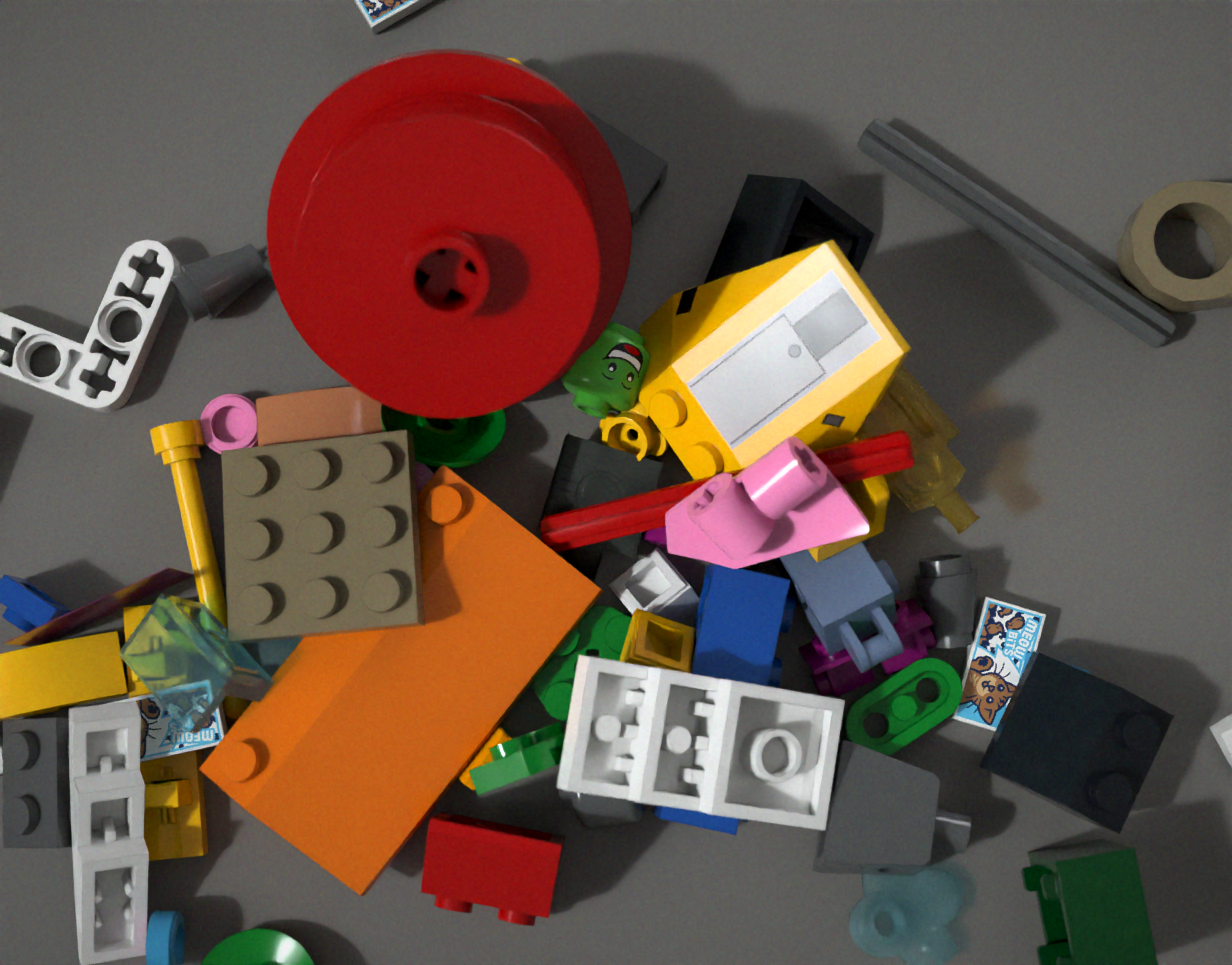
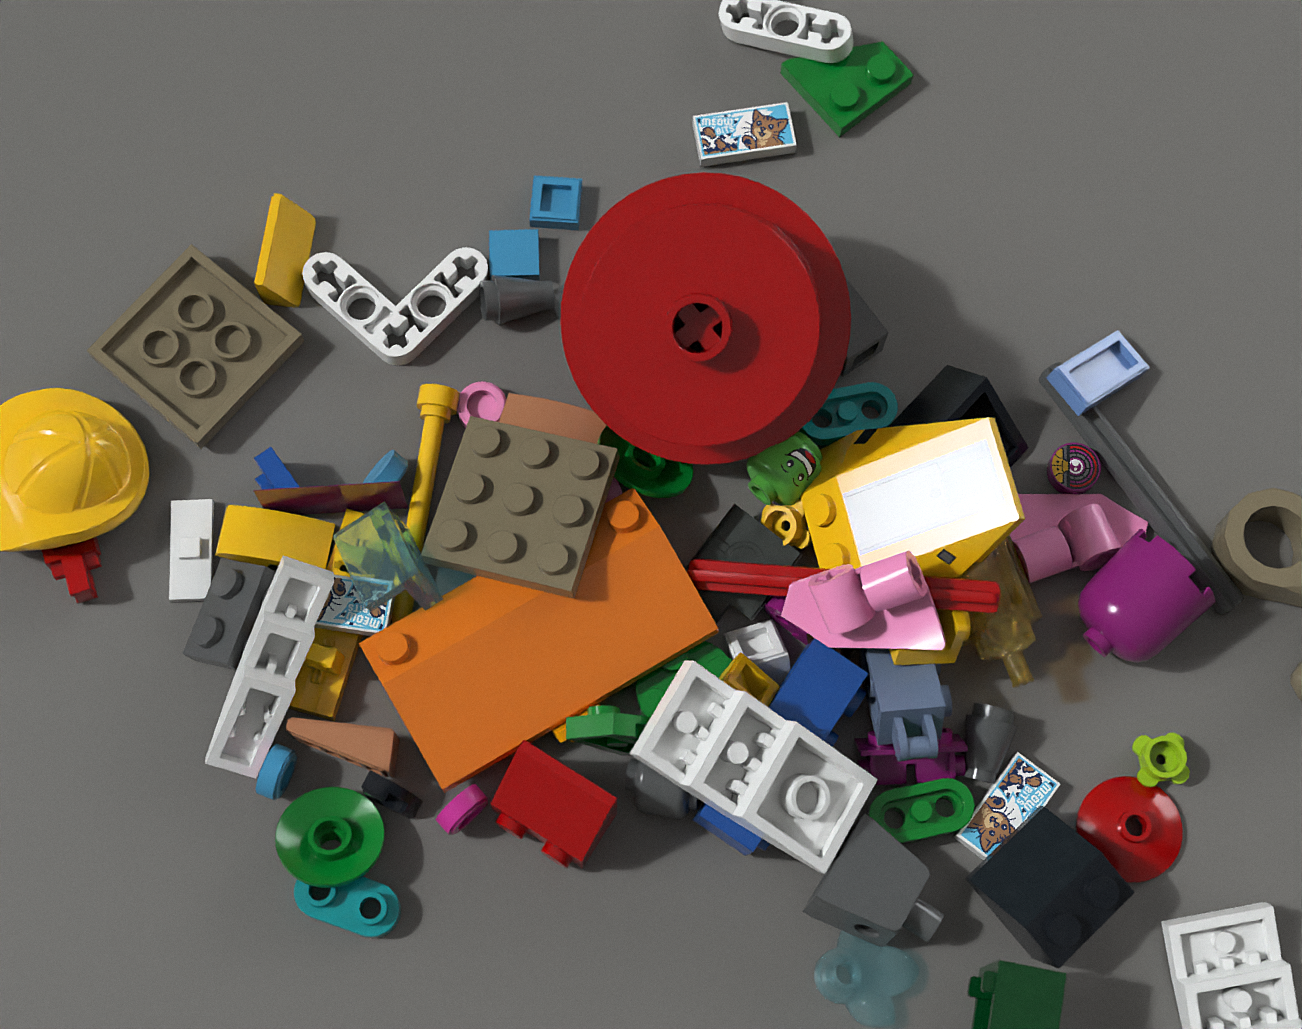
camera: 15 degrees right, 10 degrees down
none -> nougat slope [286,717,400,778]
none -> black tile [361,770,423,819]
none -> dark azure tile [363,450,408,483]
none -> dark pink tile [436,784,488,835]
none -> dark azure tile [489,229,540,281]
none -> dark azure tile [529,175,582,231]
none -> teal plate [799,382,898,446]
none -> bright pink panel [1004,494,1148,585]
none -> tile [1046,330,1150,416]
none -> tile [1047,443,1101,494]
none -> red dish [1076,776,1183,883]
none -> magenta cylinder [1078,529,1216,663]
none -> lime plate [1132,732,1190,788]

